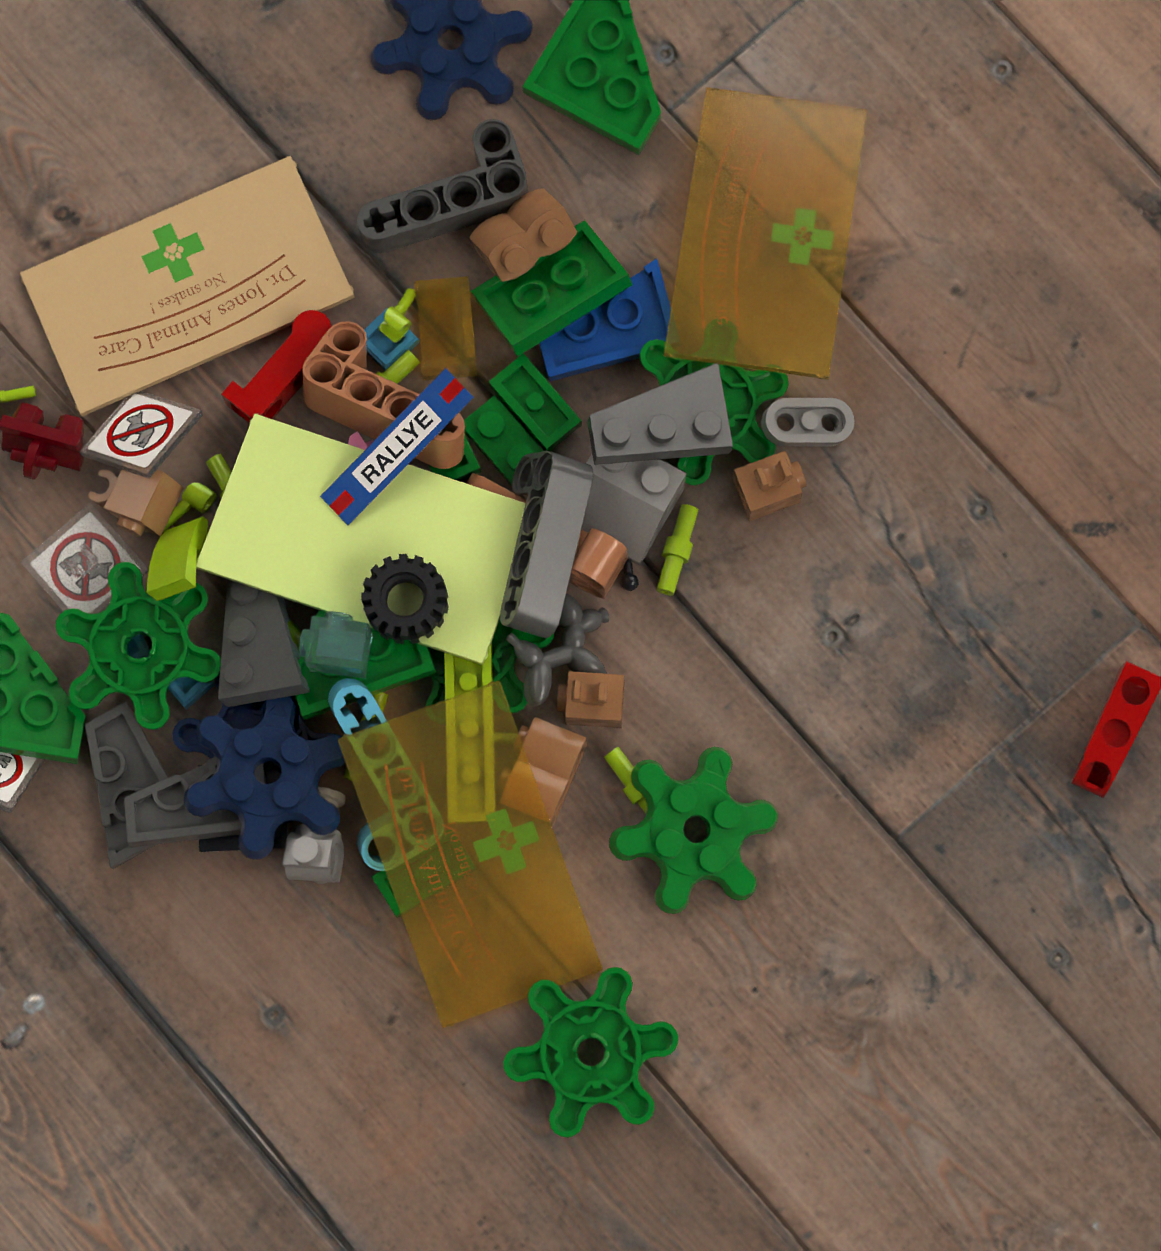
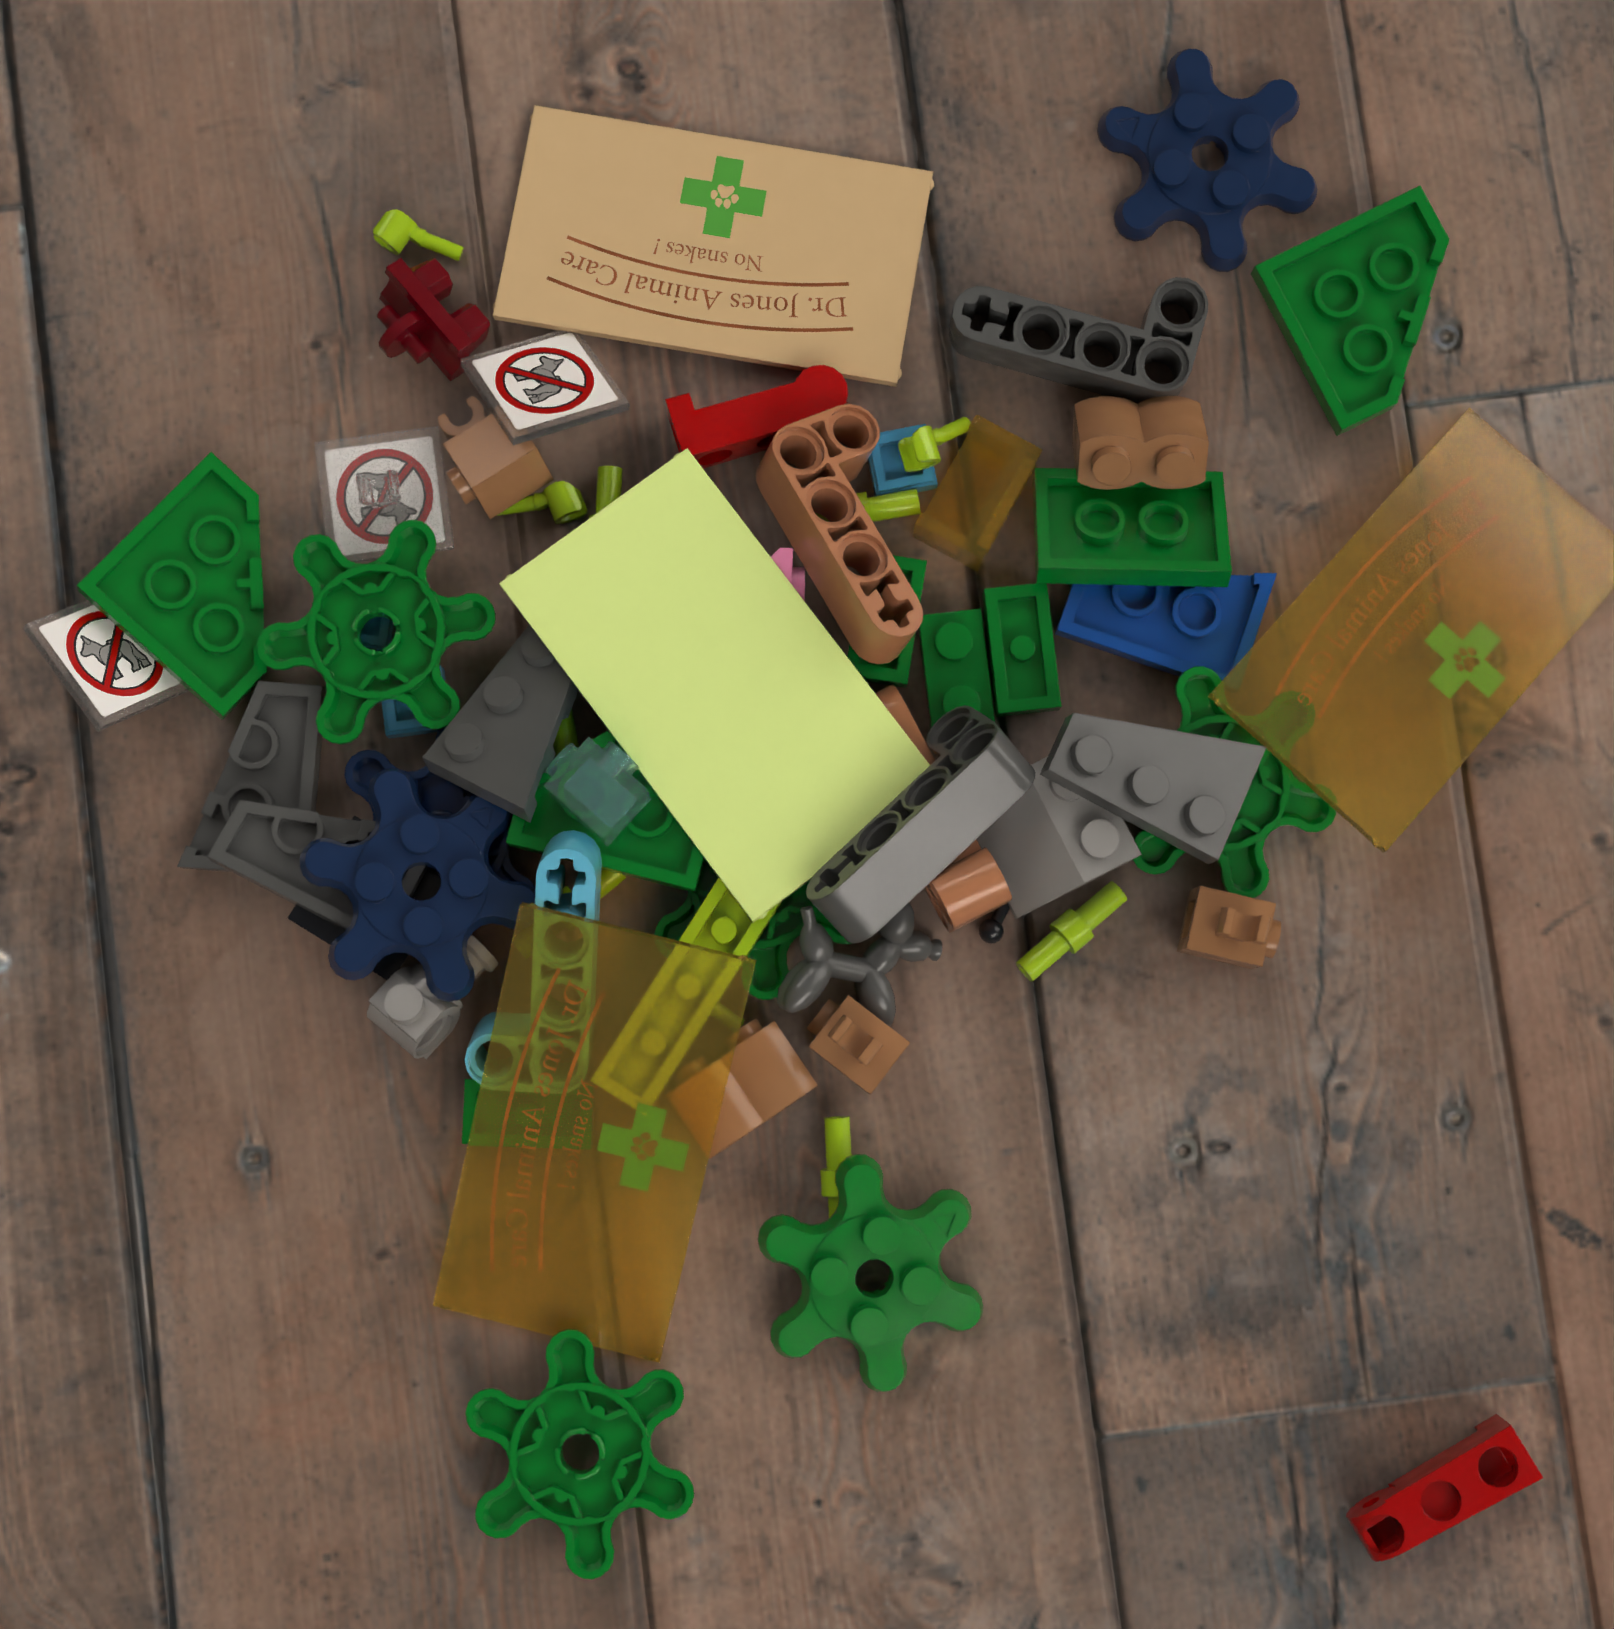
camera: 25 degrees right, 5 degrees up
lime slope [147,516,208,601] -> none
sticker [320,368,474,525] -> none
black tyre [361,554,449,644] -> none
light grey plate [761,398,854,447] -> none

